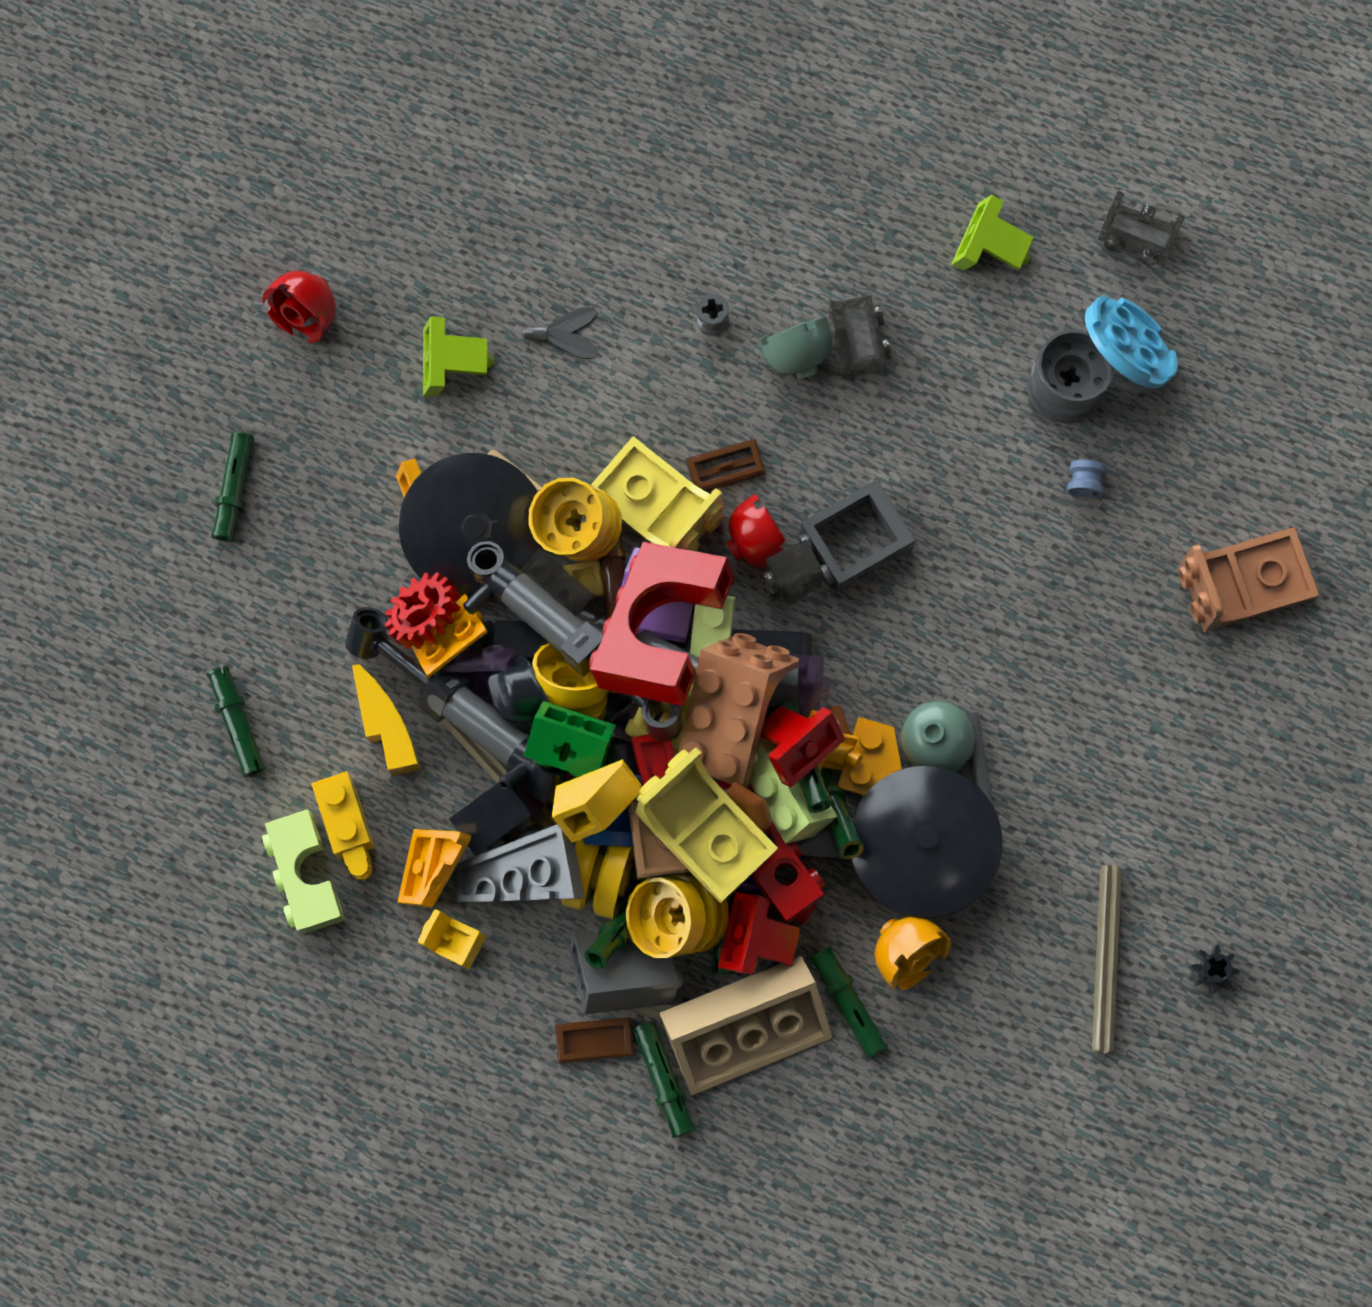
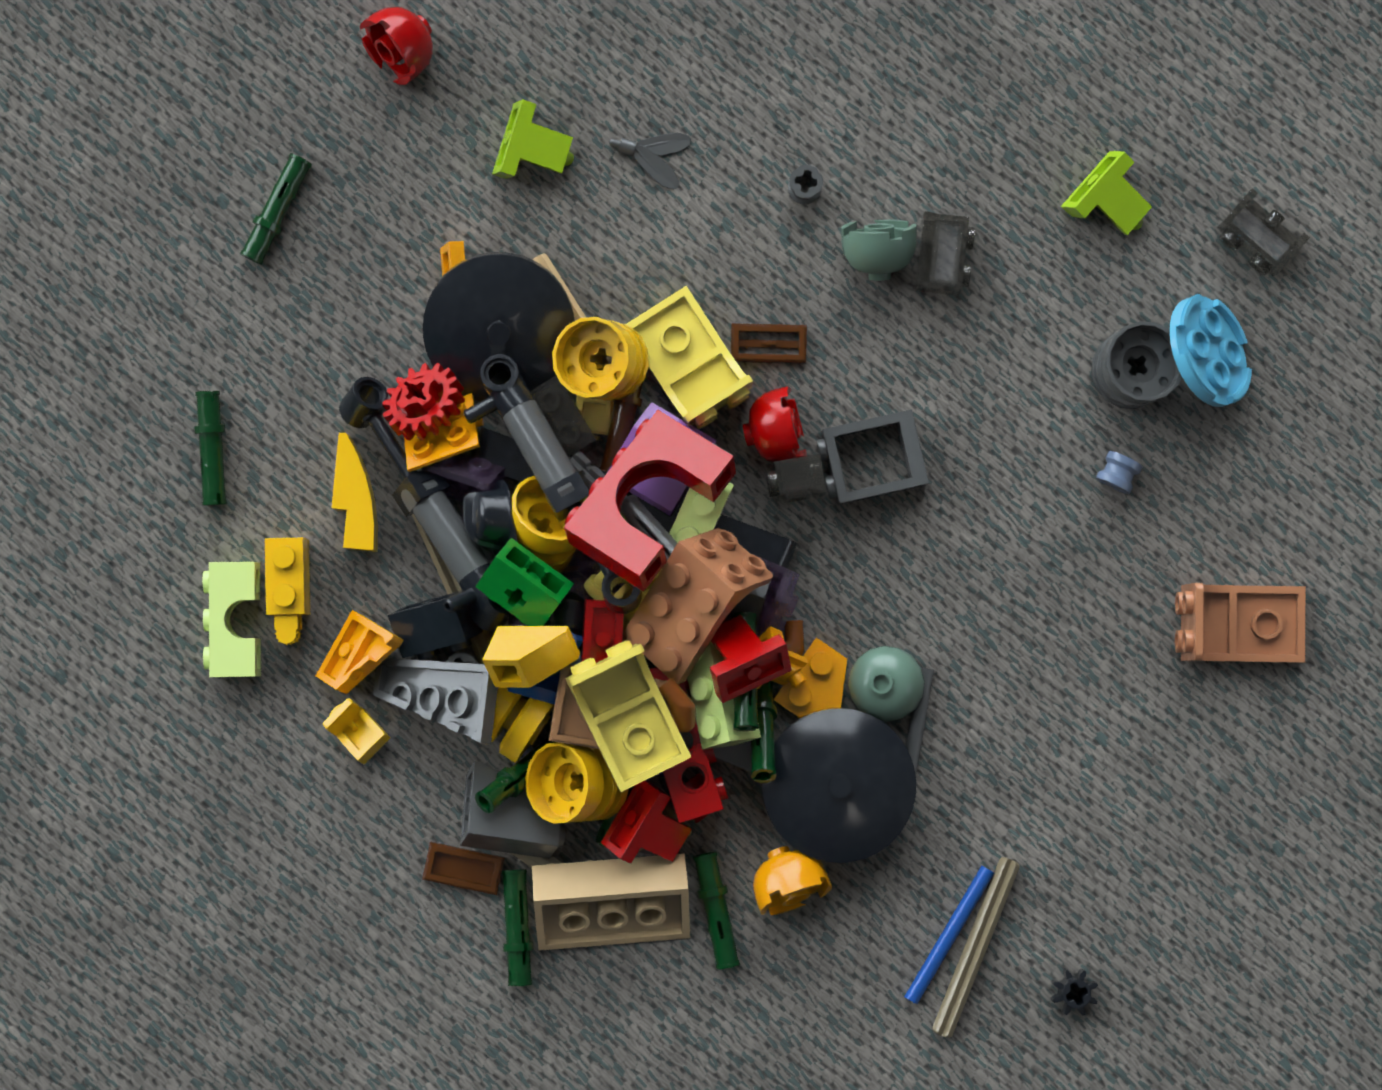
camera: 10 degrees right, 10 degrees up
none -> blue bar [904,865,995,1004]

